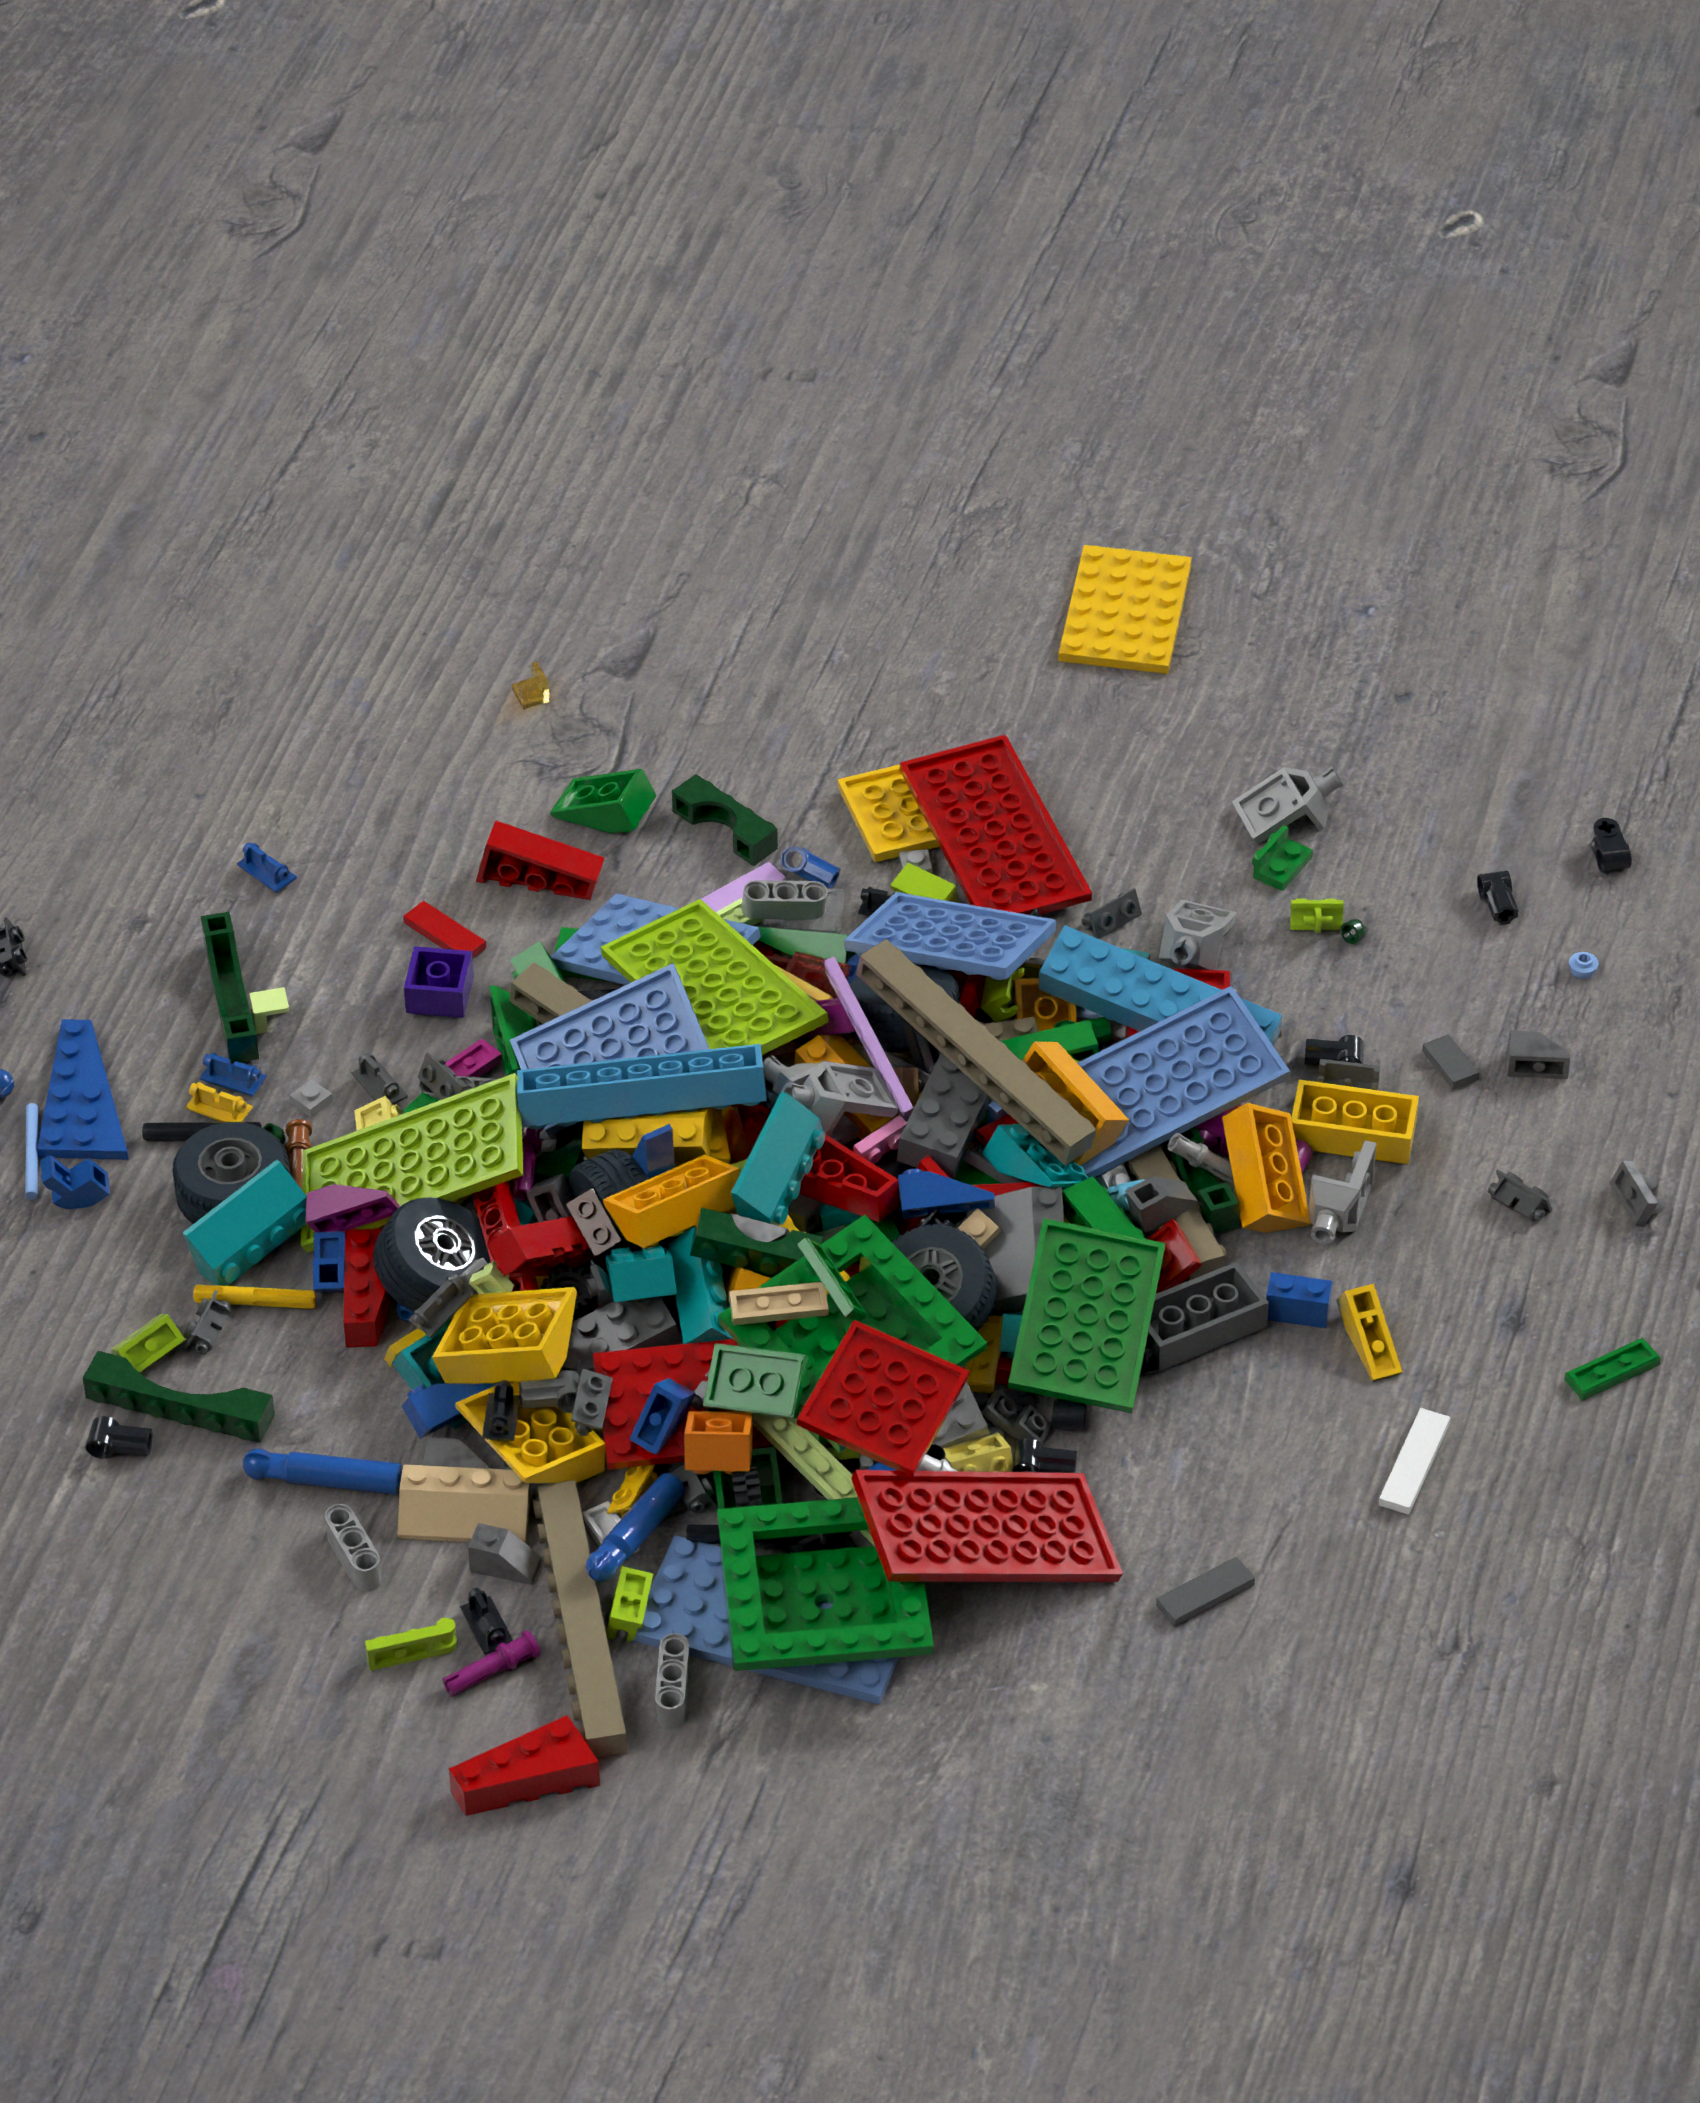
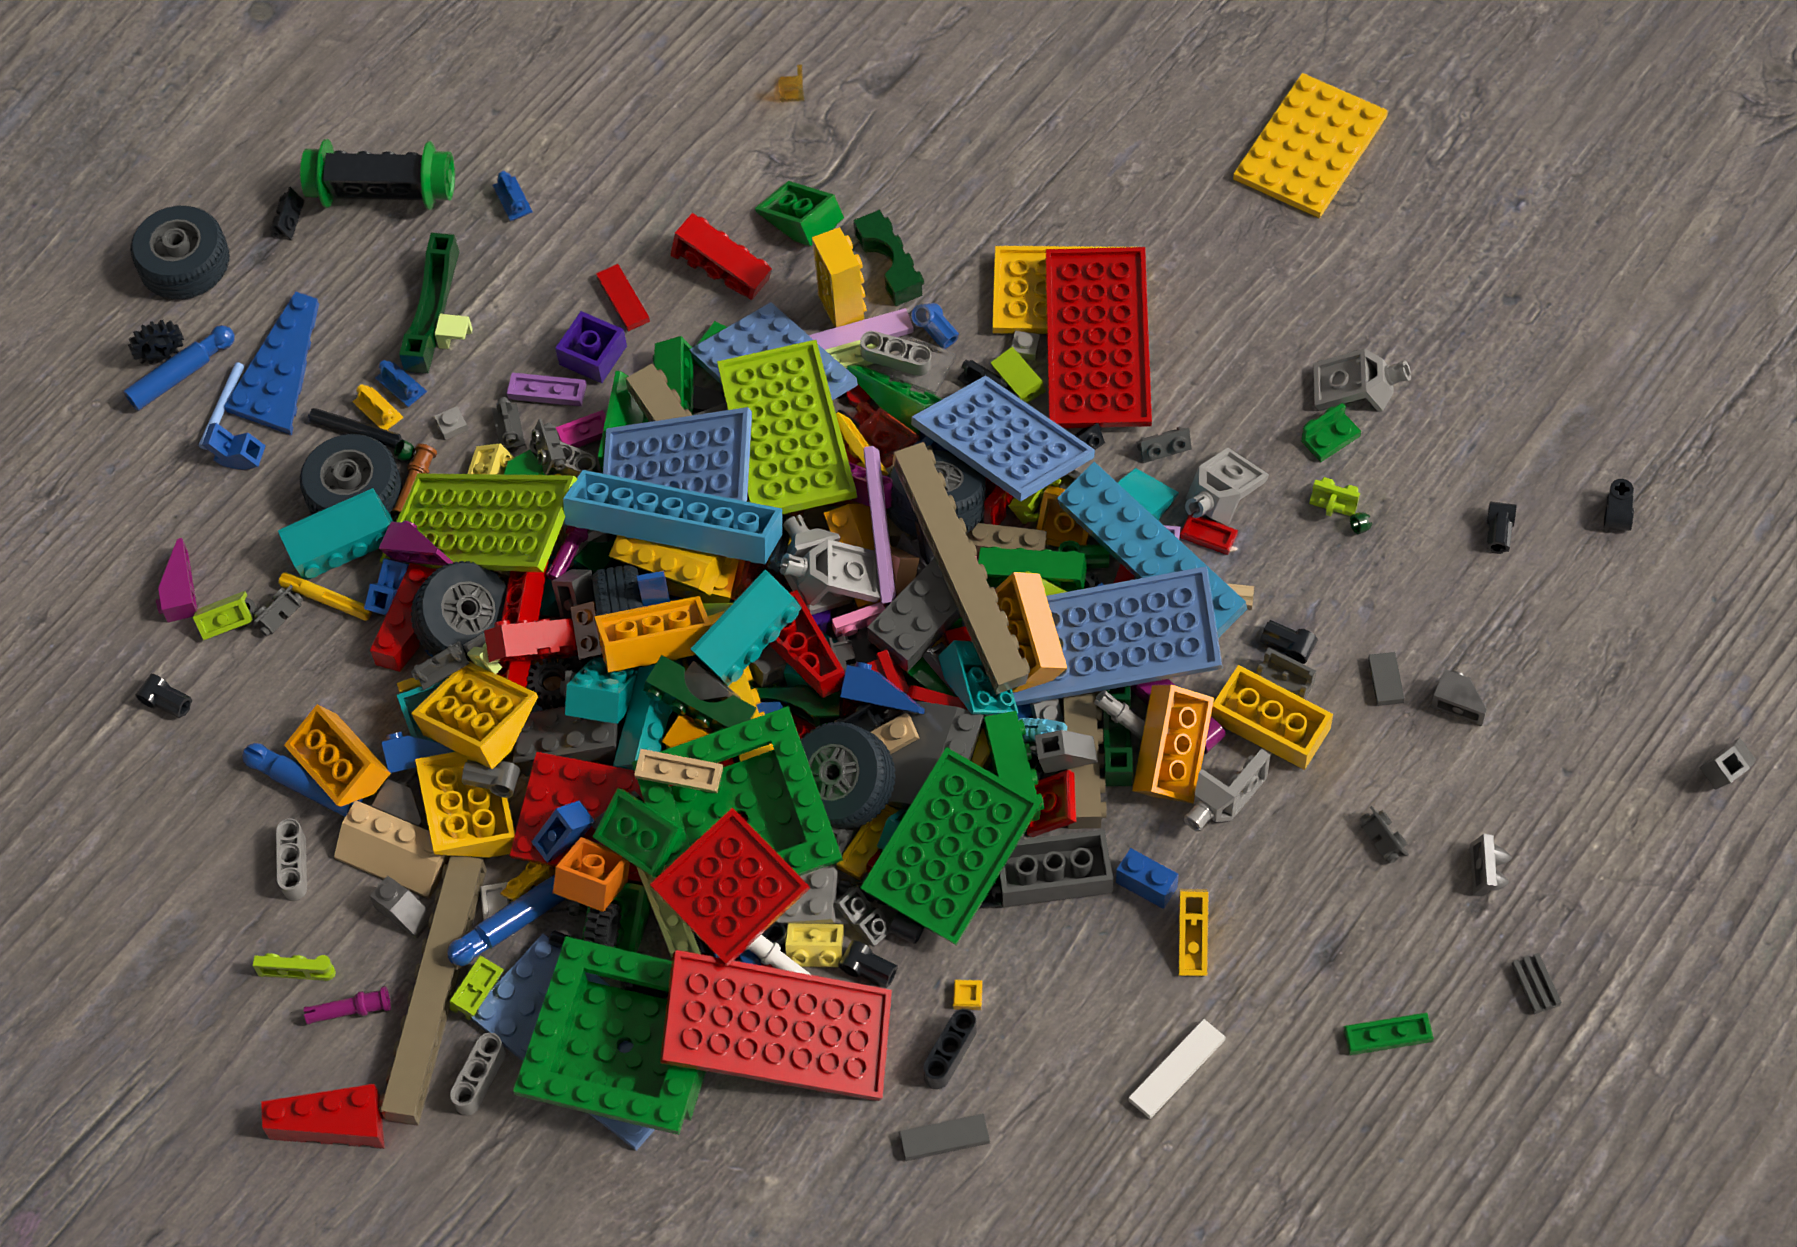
camera: 25 degrees right, 15 degrees up
dark green arch [83,1351,275,1443] -> none
black hinge [460,1588,513,1655] -> none
black hinge [482,1380,520,1442] -> none
dark grey hinge [571,1368,613,1436] -> none
green tile [797,1238,867,1322] -> none
light blue plate [1569,952,1599,979] -> none
none -> magenta slope [156,538,198,623]
none -> light orange slope [284,704,391,807]
none -> brick [300,139,455,210]
none -> medium lavender plate [507,373,587,406]
none -> yellow brick [812,227,867,328]
none -> black beam [923,1009,977,1089]
none -> yellow tile [953,980,982,1010]

